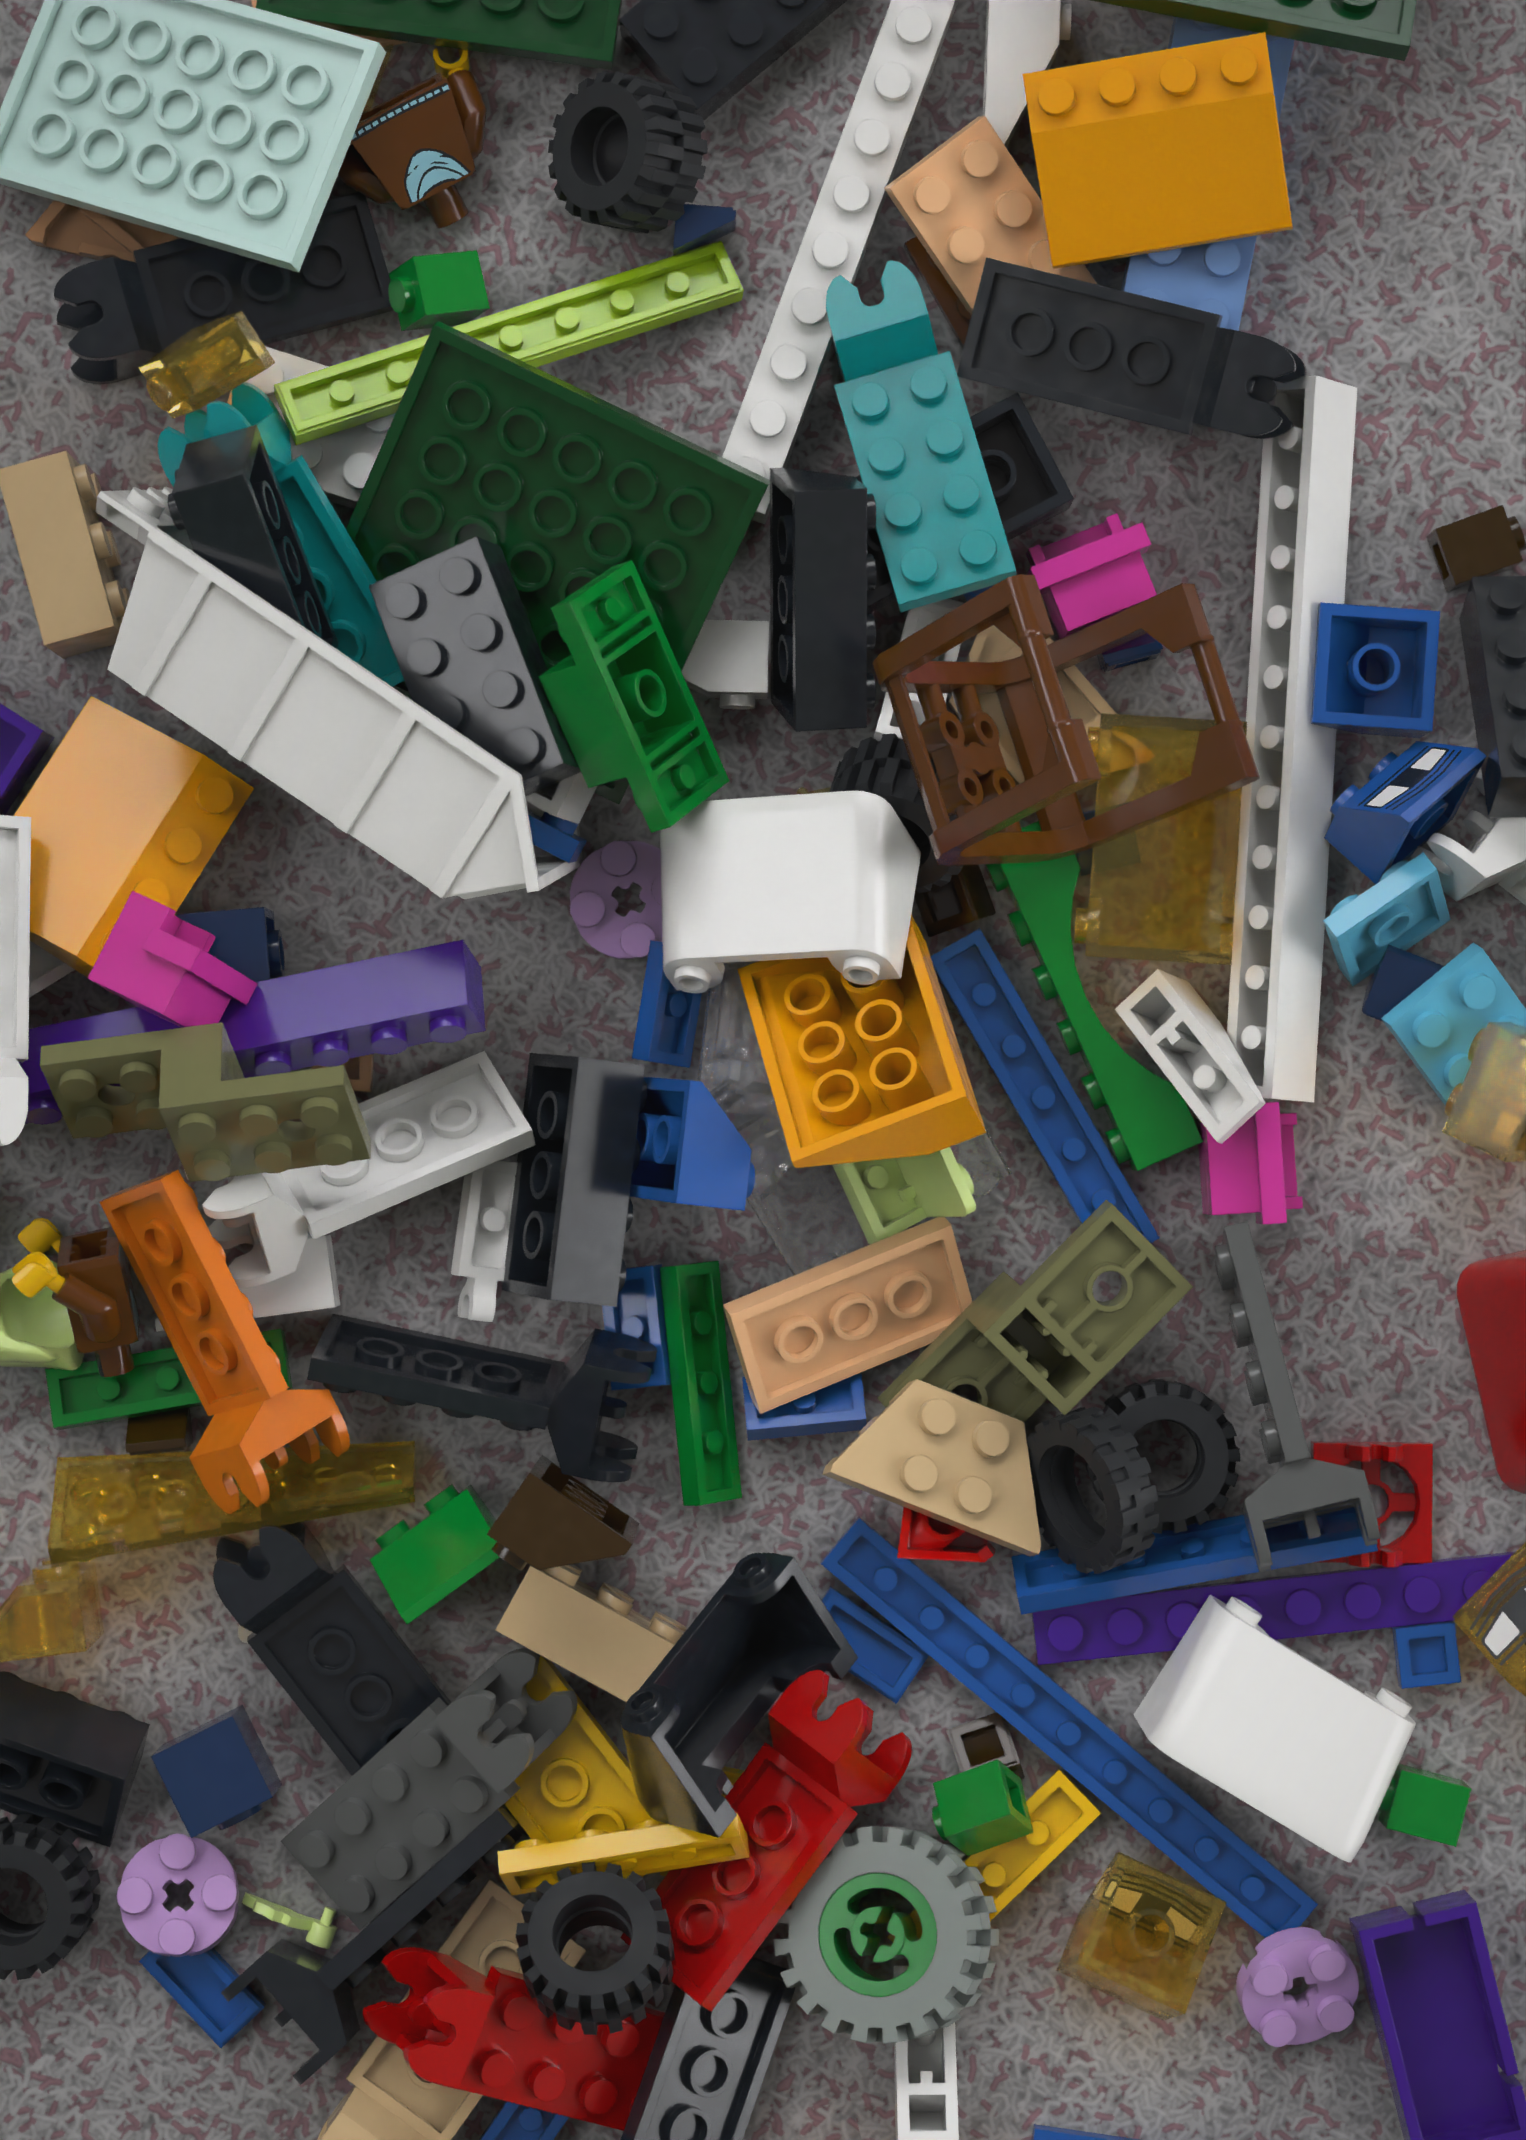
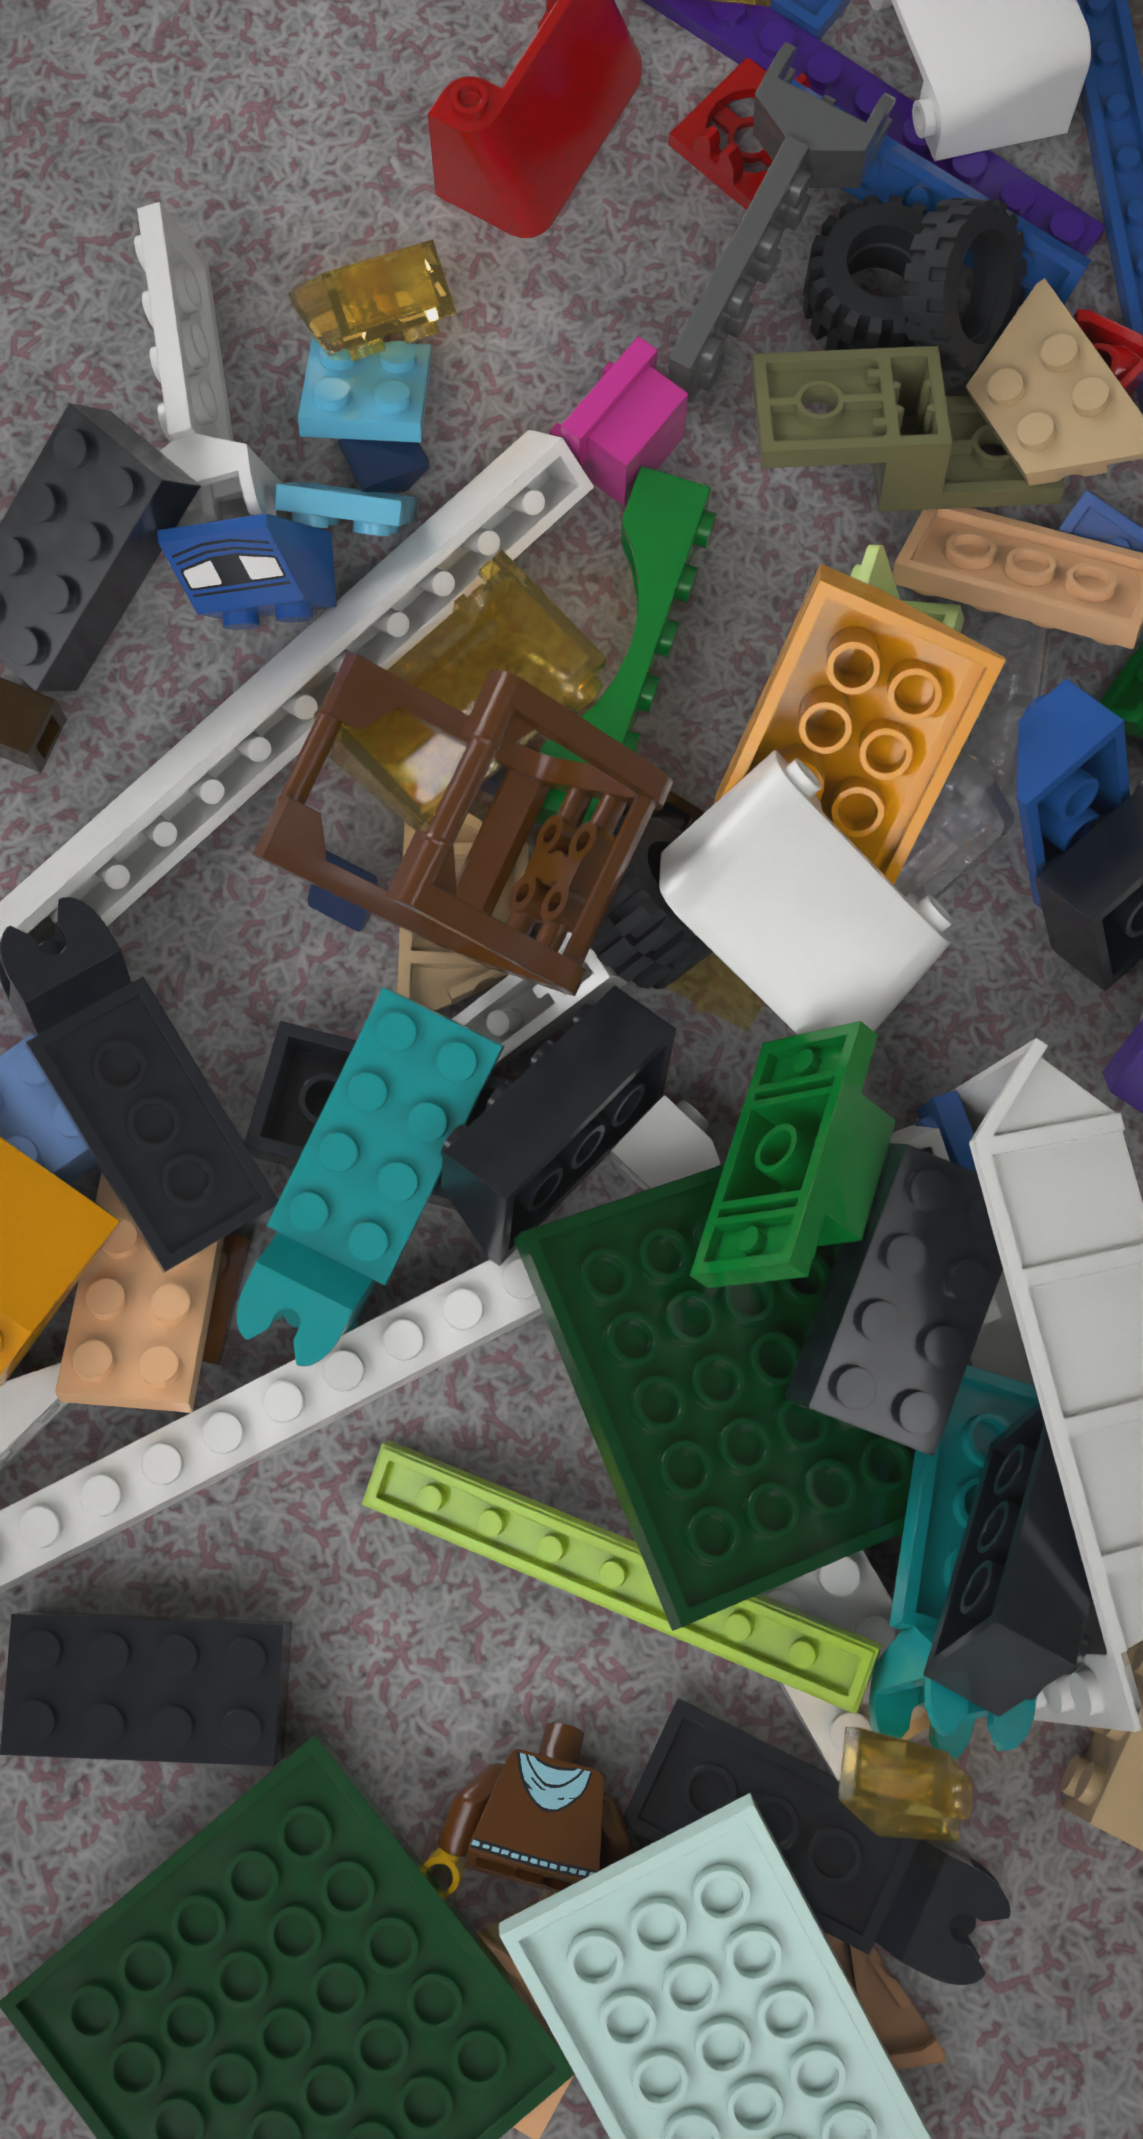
camera: 135 degrees left, 10 degrees down
green brick [388,250,490,331] -> none
black tyre [548,71,708,234] -> none
lavender plate [570,841,662,959] -> none
blue plate [632,940,702,1068] -> none
dark blue slope [673,204,736,256] -> none
blue plate [931,928,1160,1243] -> none
dark pink plate [1026,513,1157,639] -> none
white slope [1115,969,1266,1144] -> none
blue slope [1311,602,1440,738] -> none

